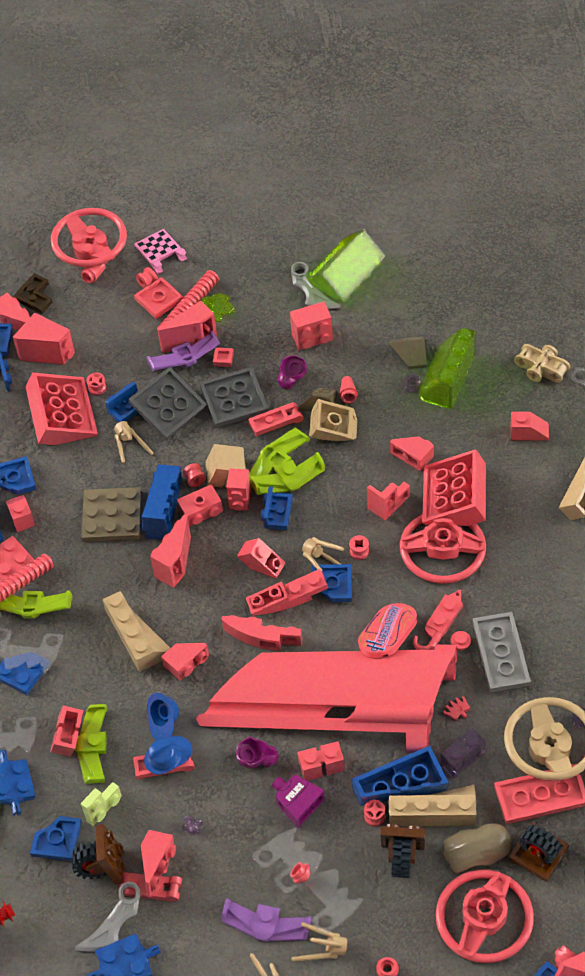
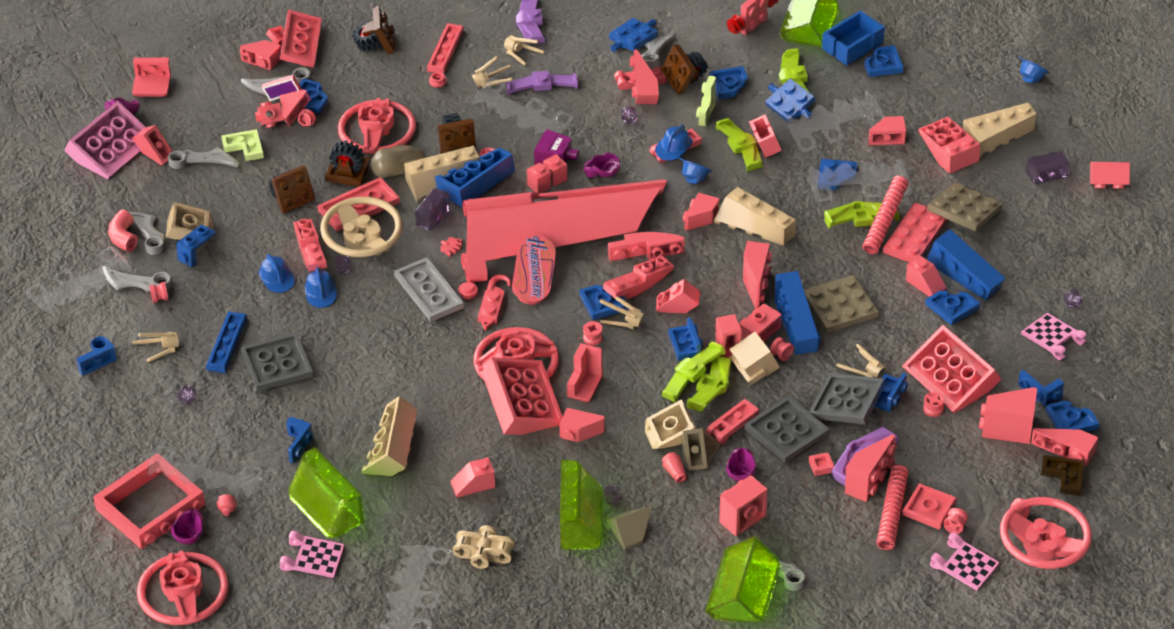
camera: 155 degrees right, 10 degrees down
clear neon green plate [201,293,235,322] -> none
coral plate [290,862,310,884] -> none

